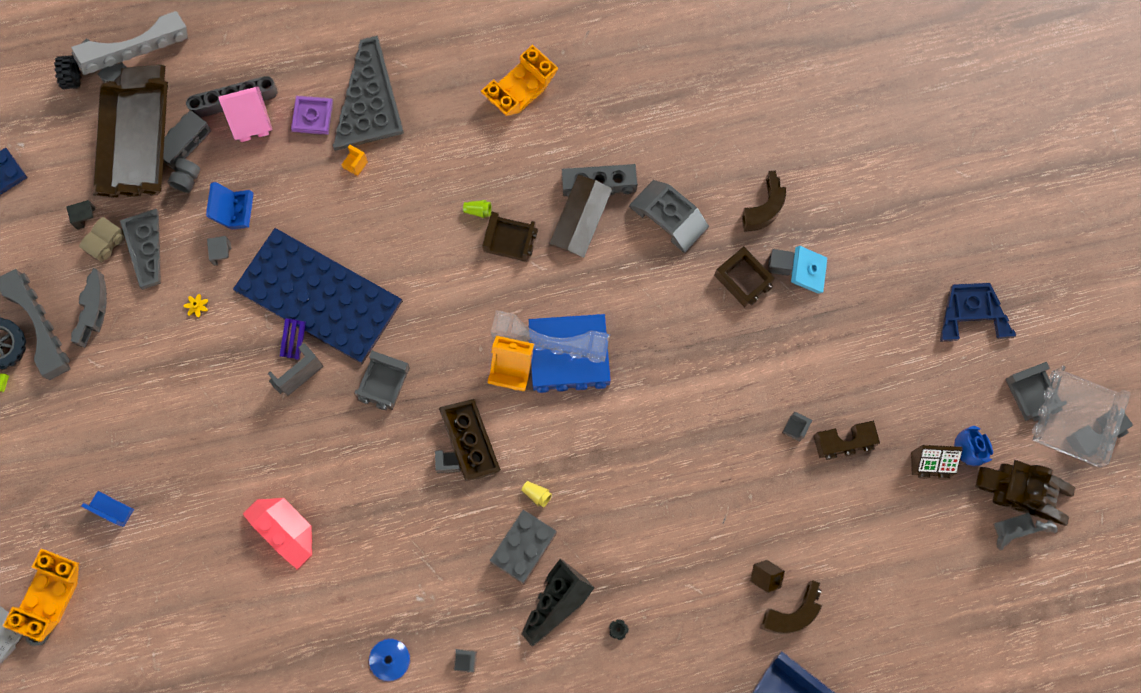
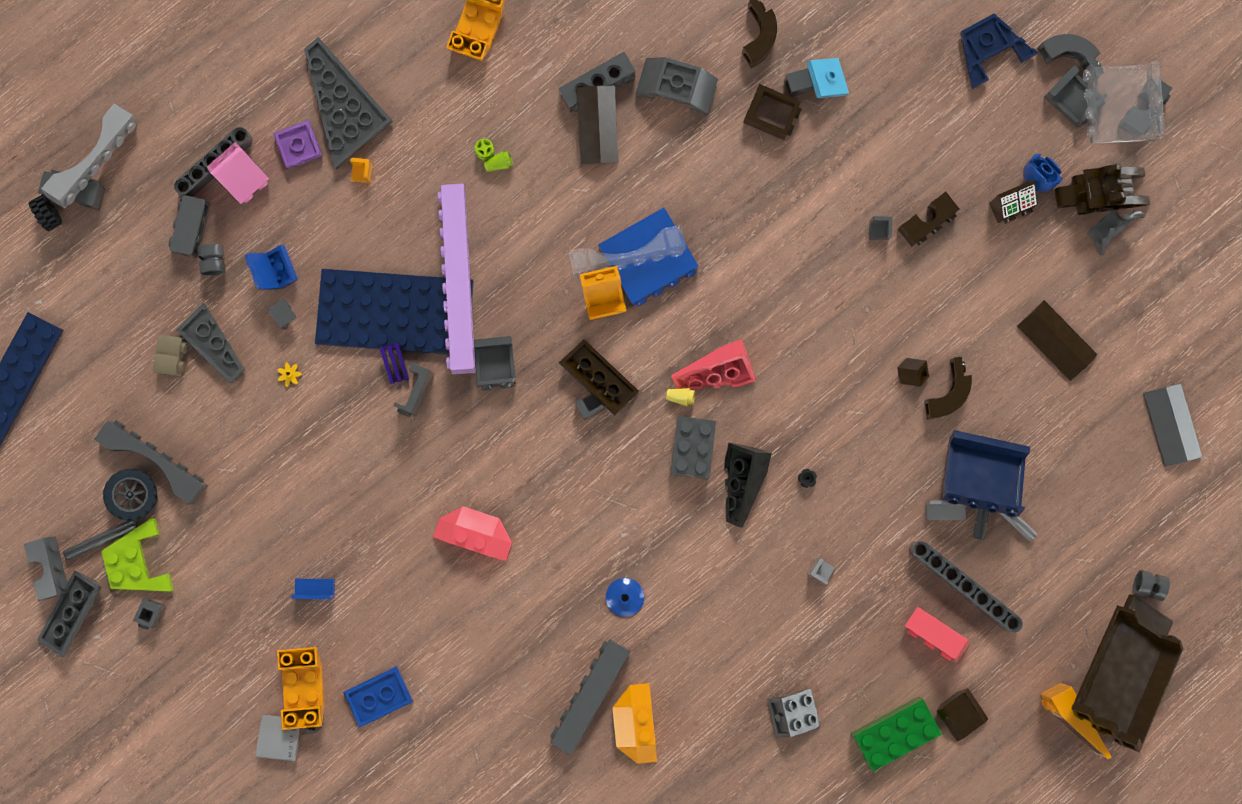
camera: 25 degrees left, 10 degrees up
pearl dark grey panel [66,200,96,230] -> none
dark grey slope [71,268,107,348] -> none
dark brown panel [92,65,168,198] -> none
dark grey panel [454,649,477,673] -> none
dark brown panel [482,211,538,262] -> none
none -> blue tile [343,666,413,728]
none -> lavender brick [438,184,476,375]
none -> lime wheel [475,139,495,161]
none -> coral wedge [671,340,756,390]
none -> dark brown slope [1017,300,1098,381]
none -> dark grey arch [1037,34,1103,82]

